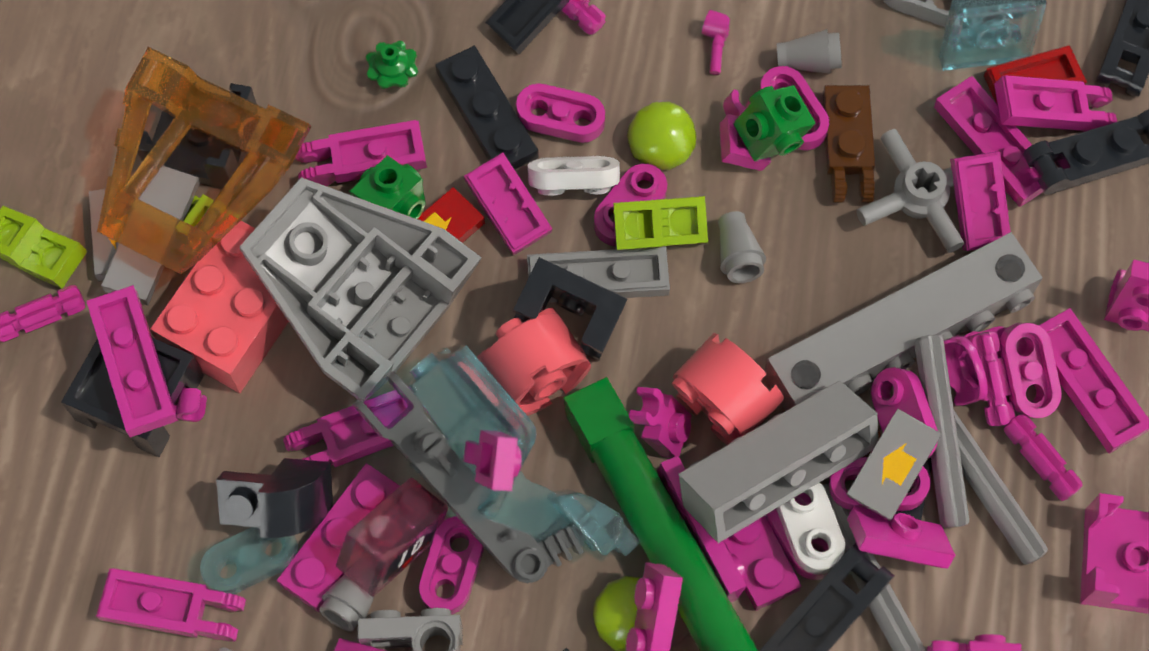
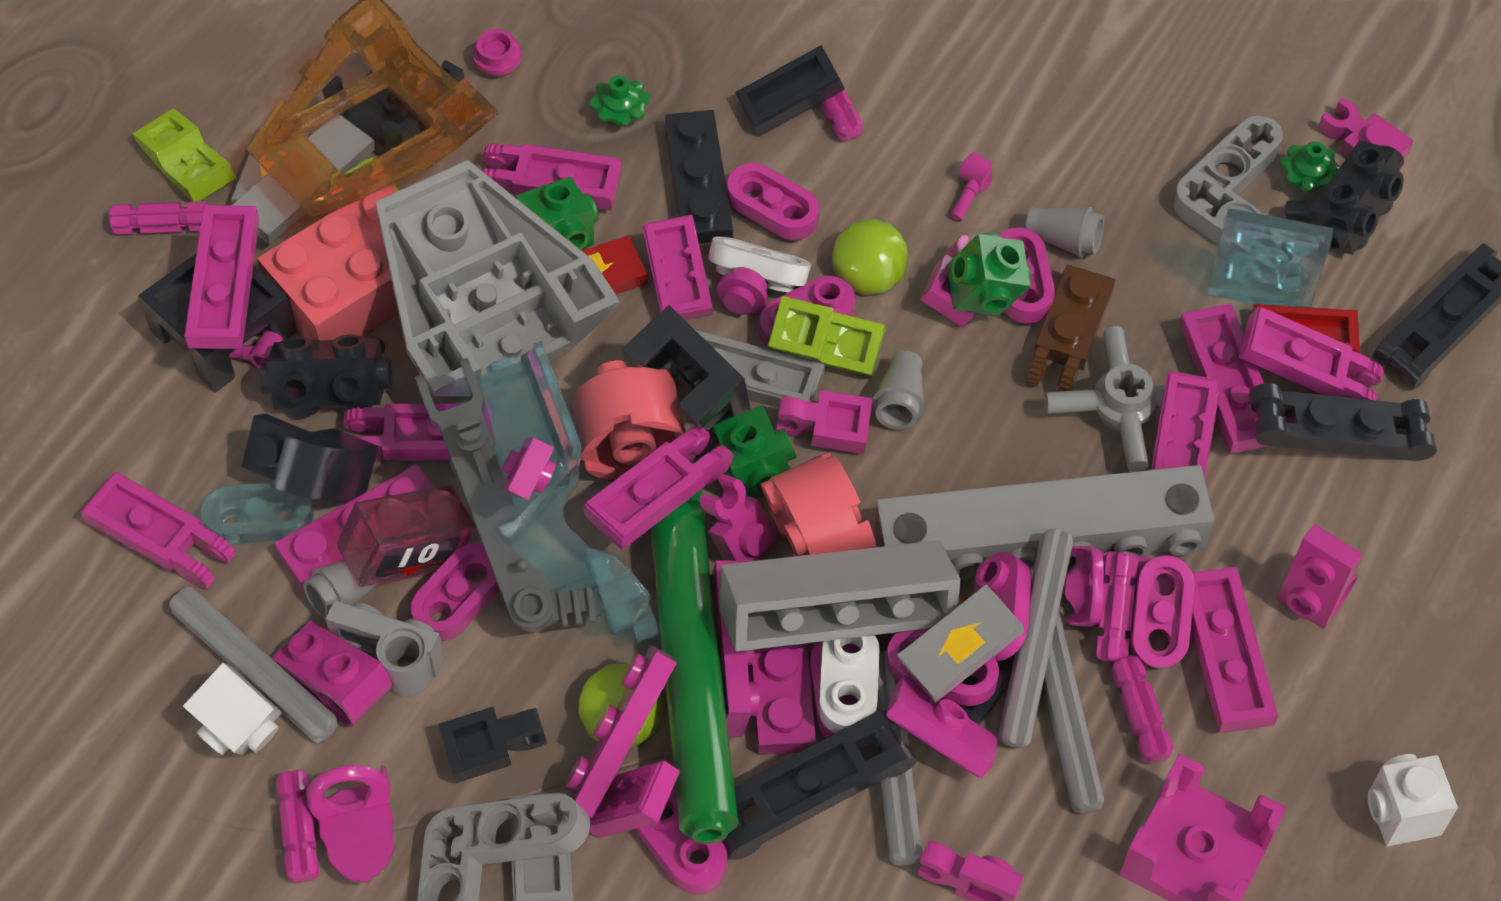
camera: 20 degrees right, 10 degrees down
none -> black brick [259,334,392,417]
none -> dark pink plate [472,29,522,76]
none -> dark pink hinge [584,426,734,550]
none -> green brick [713,404,797,499]
none -> dark pink plate [716,267,768,315]
none -> dark pink plate [776,390,873,454]

